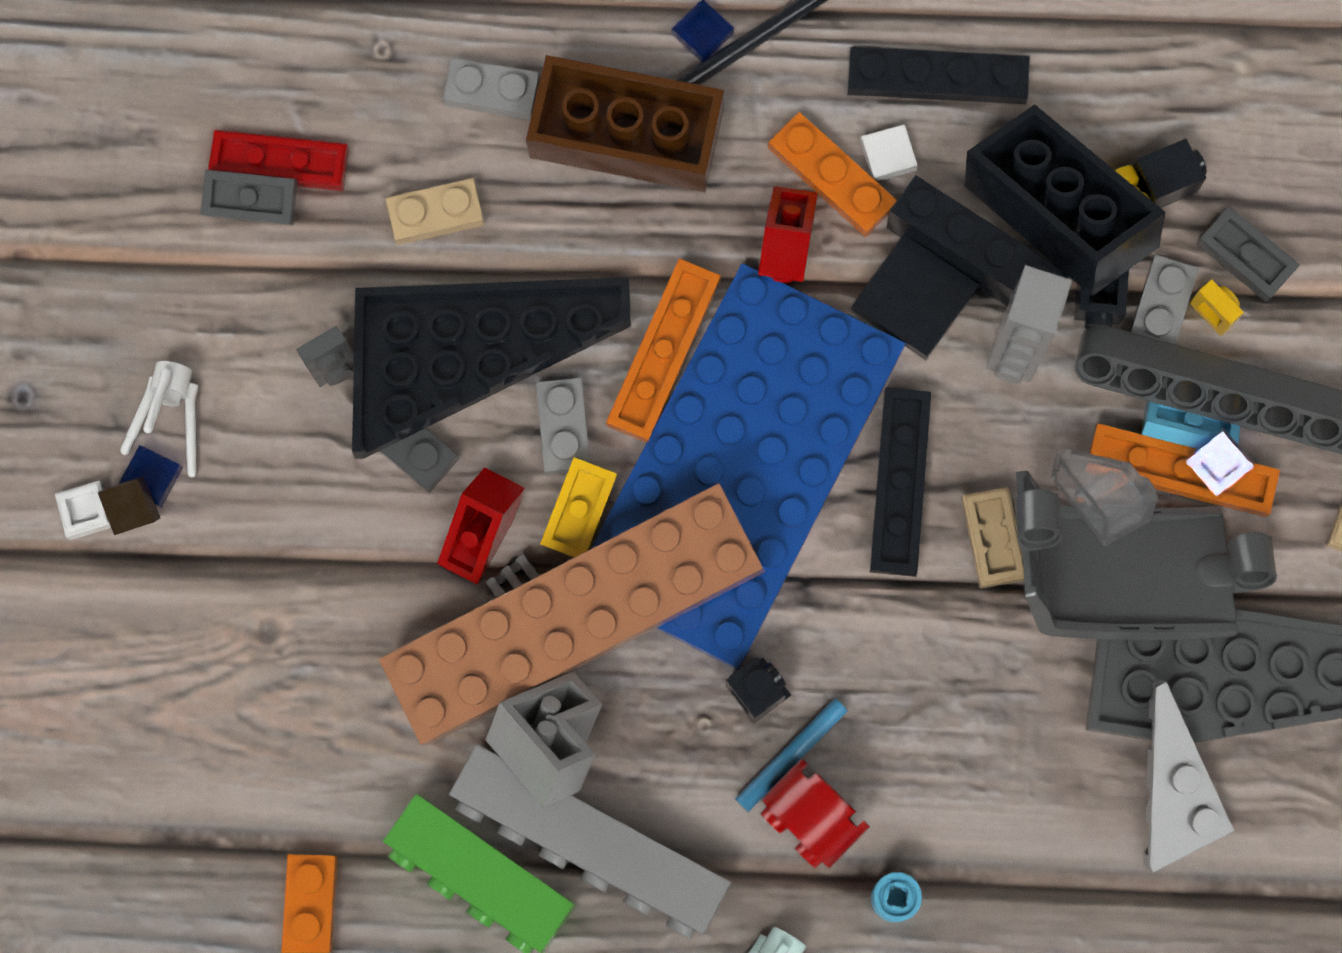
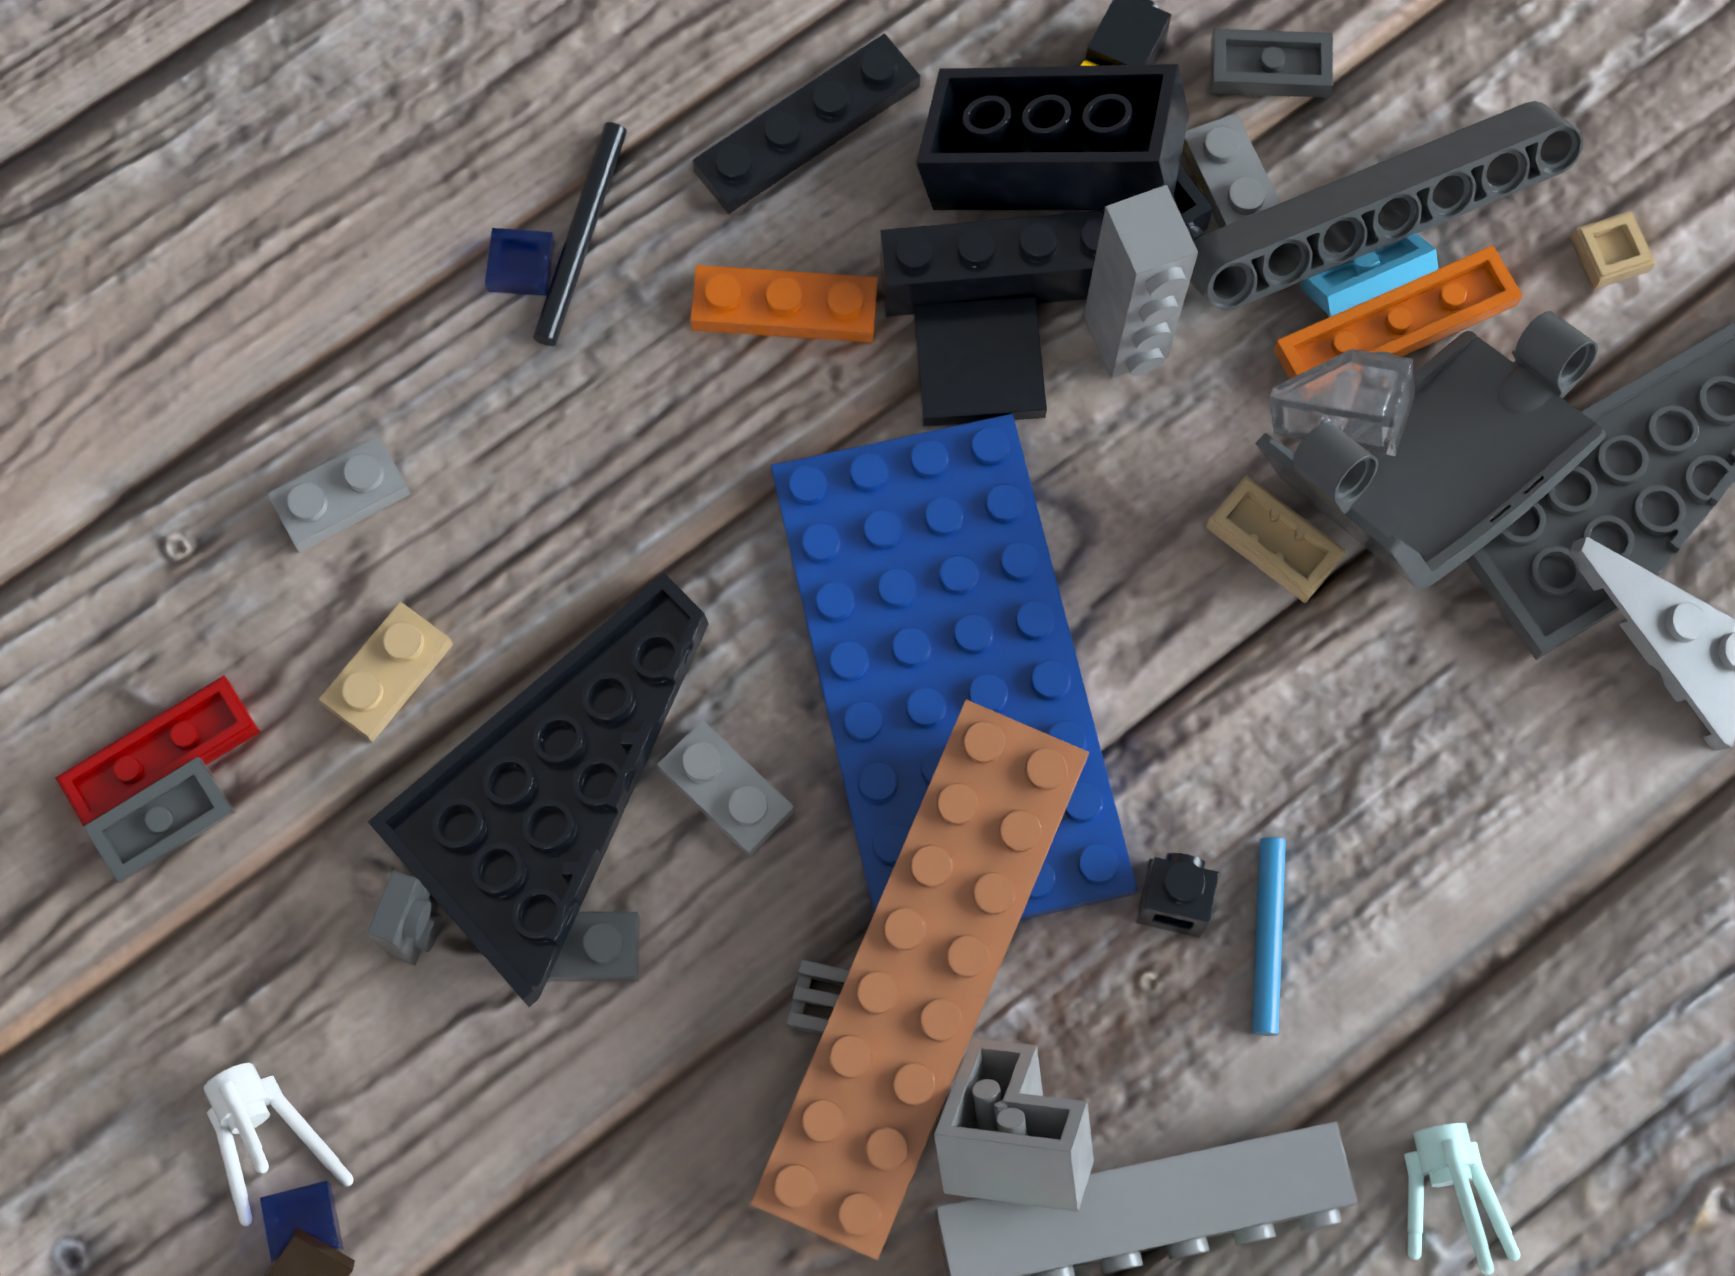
camera: 45 degrees left, 5 degrees down
red slope [437,467,525,585] -> none
reddish brown brick [526,55,724,193] -> none
yellow plate [540,457,618,558] -> none
orange plate [606,258,721,443] -> none
red slope [758,186,818,283] -> none
red brick [760,758,870,869] -> none
white tile [860,124,918,181] -> none
black plate [869,388,931,577] -> none
medium azure wheel [871,872,922,922] -> none
clear blue plate [1186,428,1254,496] -> none
yellow plate [1190,279,1244,336] -> none

